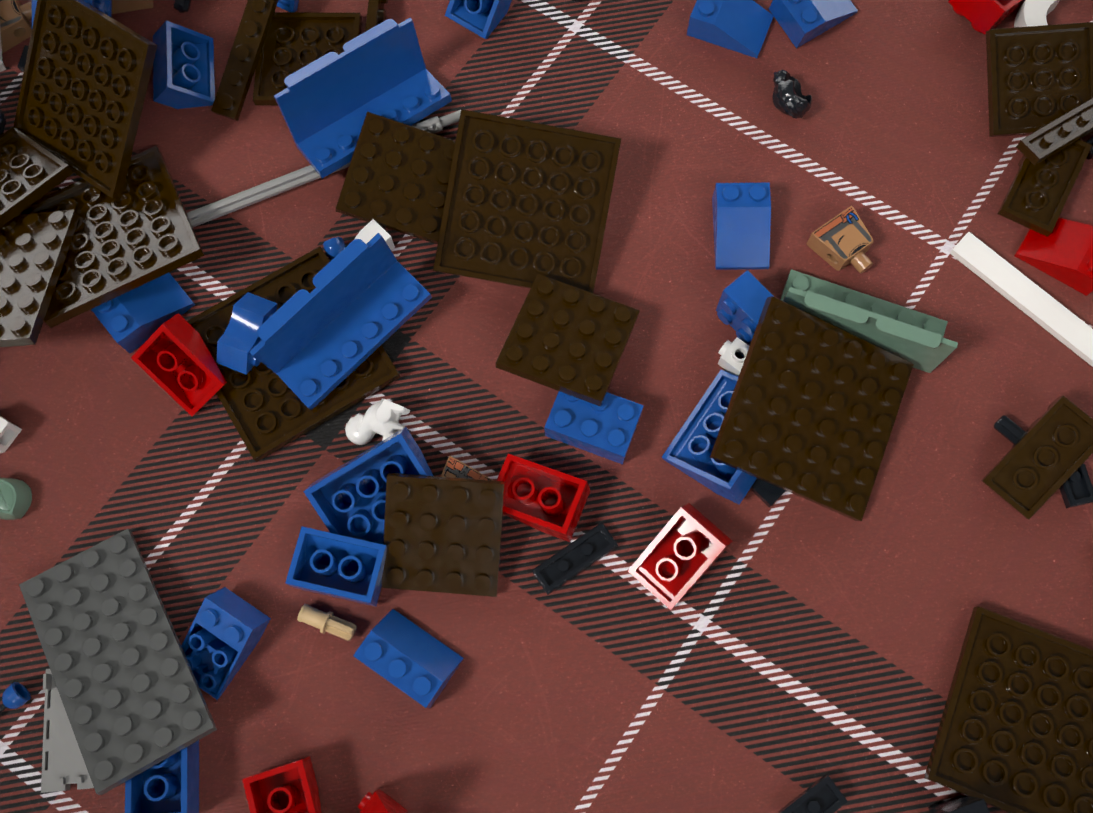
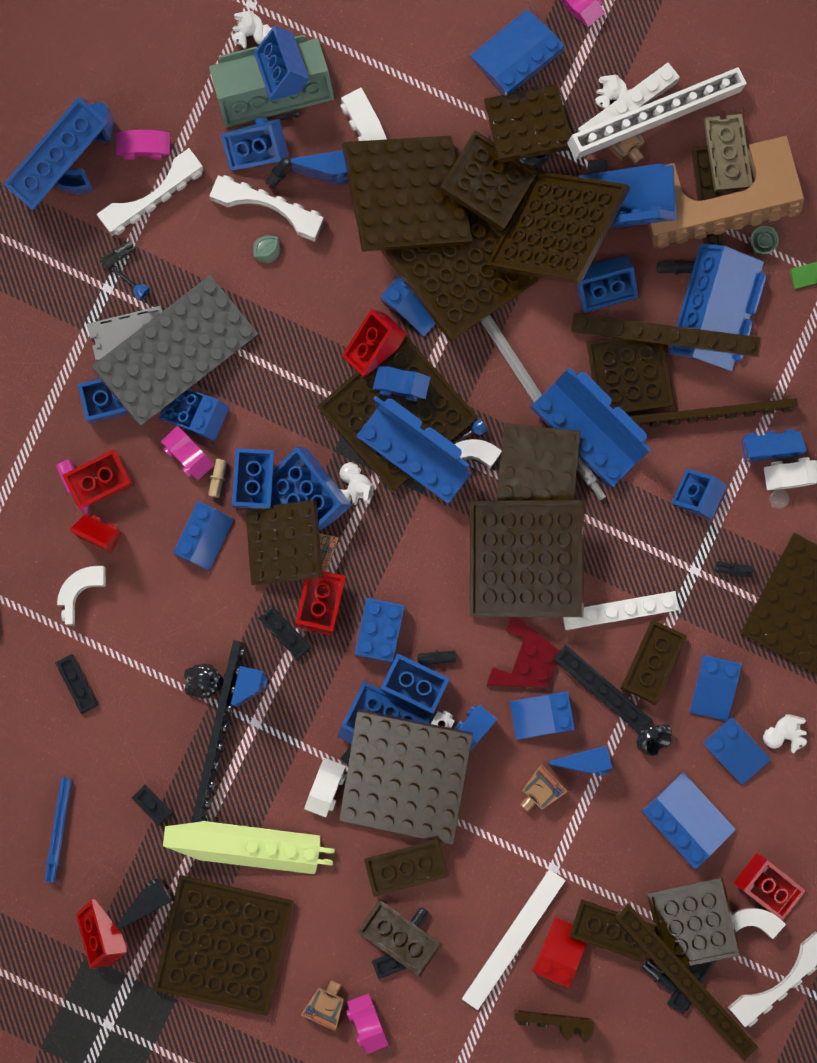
camera: 75 degrees right, 10 degrees up
dark brown plate [496,274,640,407] -> none
red slope [628,503,733,610] -> none
sand green piece [780,269,958,373] -> none
none -> dark pink brick [161,426,214,480]
none -> yellowish green hinge [163,821,335,874]
none -> black hair [184,663,222,699]
none -> black plate [191,640,247,823]
none -> blue slope [231,666,268,707]
none -> white brick [304,758,346,817]
none -> dark brown hinge [364,839,449,897]
none -> blue brick [381,653,450,714]
none -> black axle [417,650,456,665]
none -> dark red wing [486,617,560,688]
none -> blue slope [547,746,612,776]
none -> black tile [553,644,653,734]
none -> white plate [563,591,679,630]
none -> dark brown hinge [620,619,687,706]
none -> slope [641,772,736,869]

